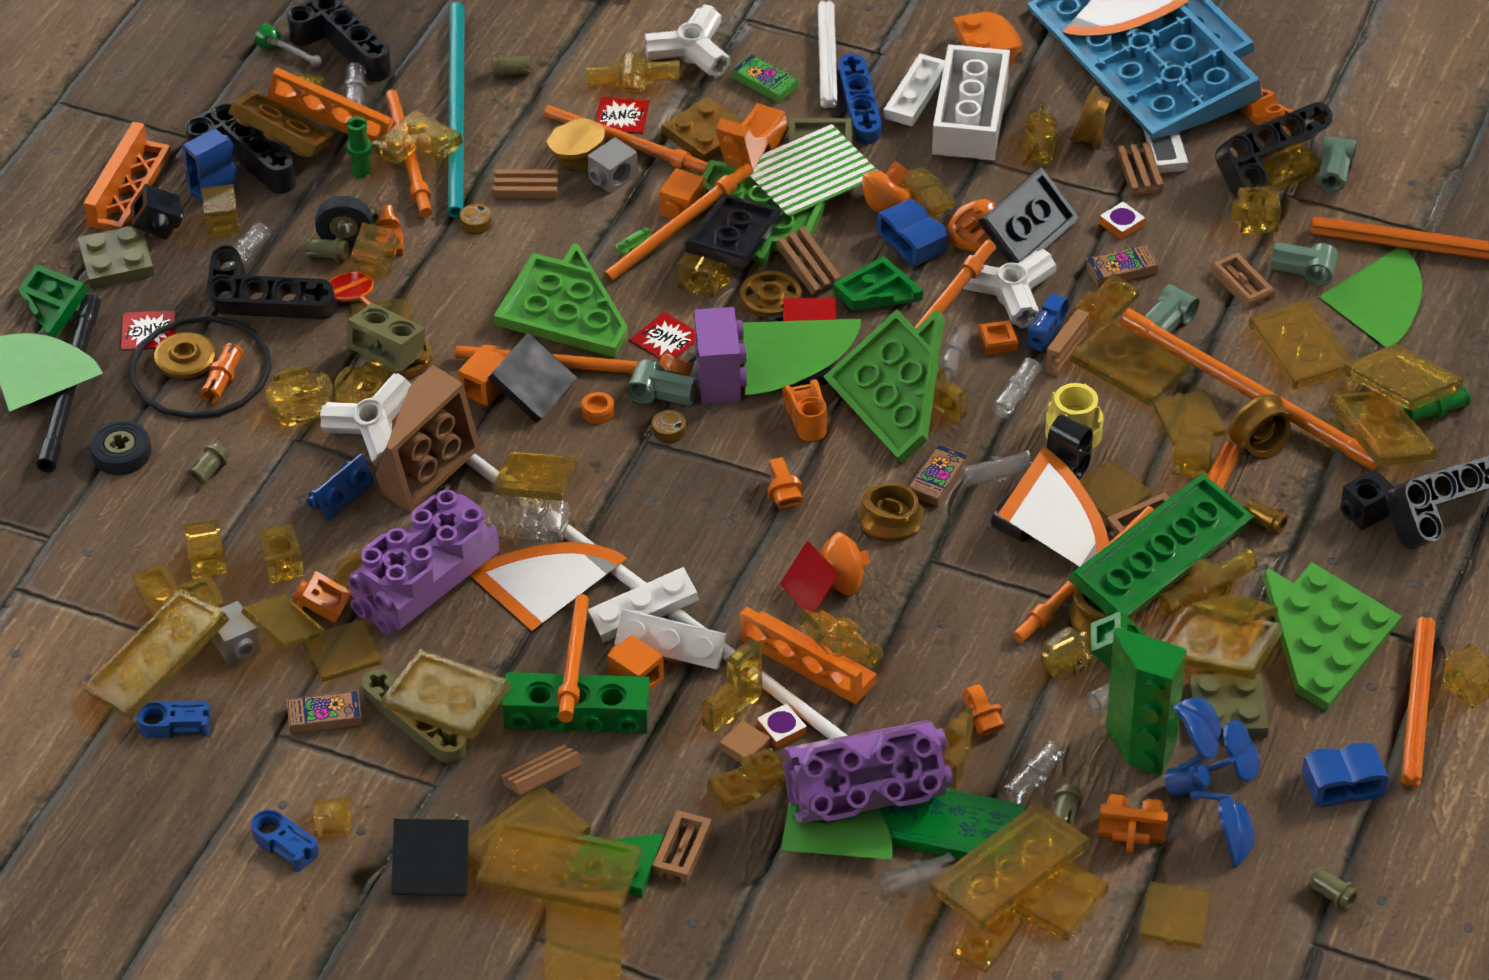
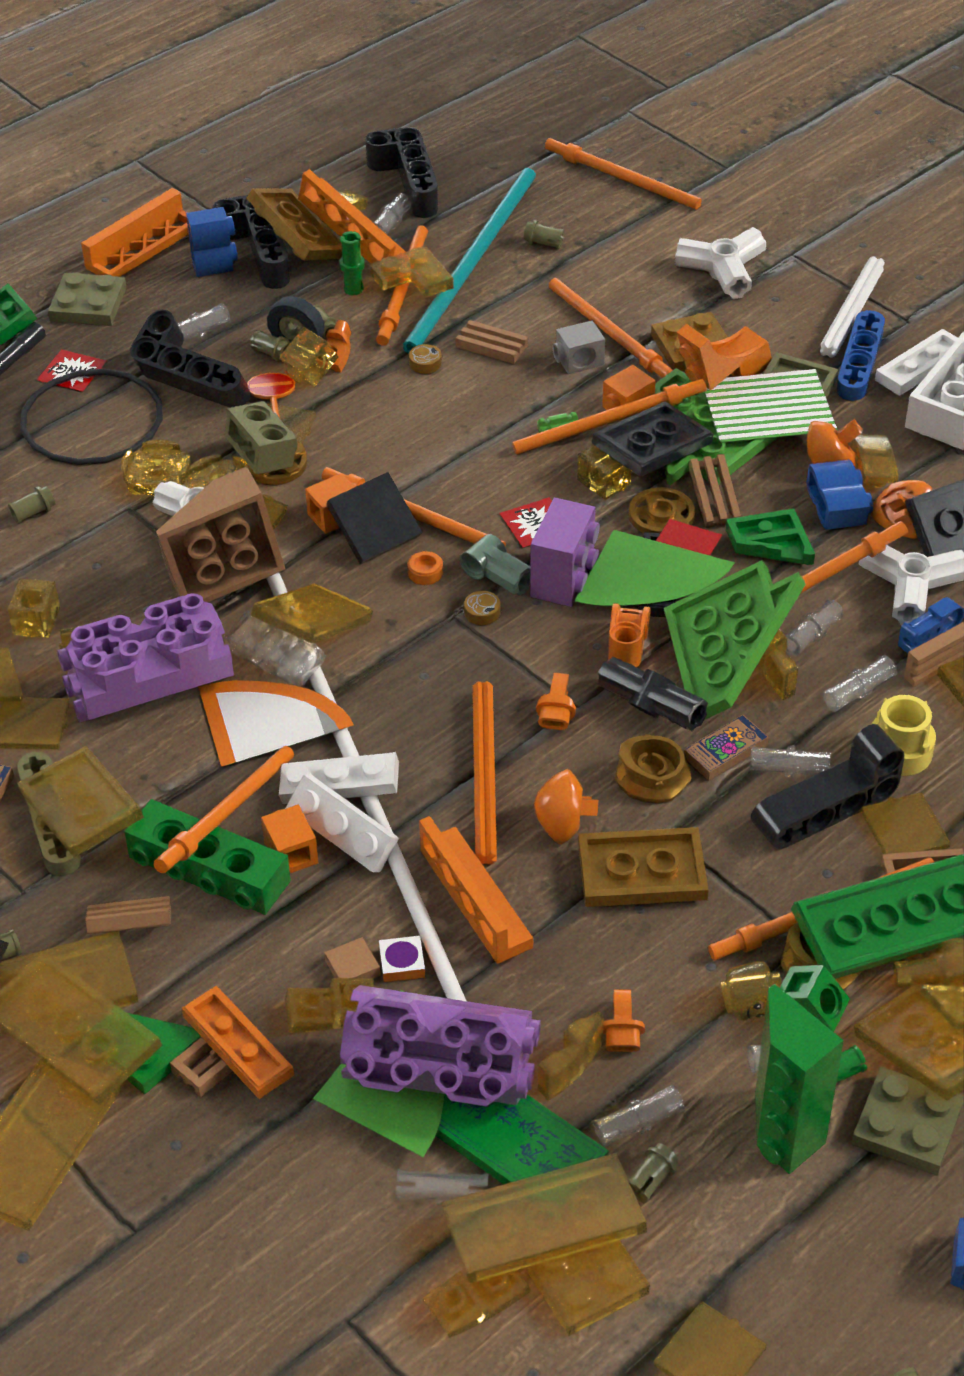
camera: 25 degrees right, 0 degrees up
black brick [130,184,183,239] -> none
pearl gold wheel [154,332,216,380] -> none
orange pin [199,343,244,404] -> none
clear yellow brick [201,184,240,237] -> none
hinge [254,23,322,68] -> none
orange bracket [292,571,351,623] -> none
blue hinge [306,453,375,521] -> none
bright green wing [494,243,628,358] -> none
hat [546,118,606,172] -> none
clear yellow pin [586,53,680,94] -> none
sticker [596,97,650,133] -> none
orange tile [659,353,693,376] -> none
clear yellow plate [702,638,763,733] -> none
tile [732,54,799,103] -> none
red sticker [780,540,839,618] -> none
clear yellow plate [796,609,883,666] -> none
orange tile [978,320,1018,355] -> none
white sticker [998,446,1109,567] -> none
orange hips [1098,794,1168,854] -> none
blue plant [1165,697,1260,867] -> none
none -> orange tile [181,985,294,1099]
none -> orange axle [473,681,497,865]
none -> pearl gold plate [578,827,709,907]
none -> black piece [597,657,708,731]

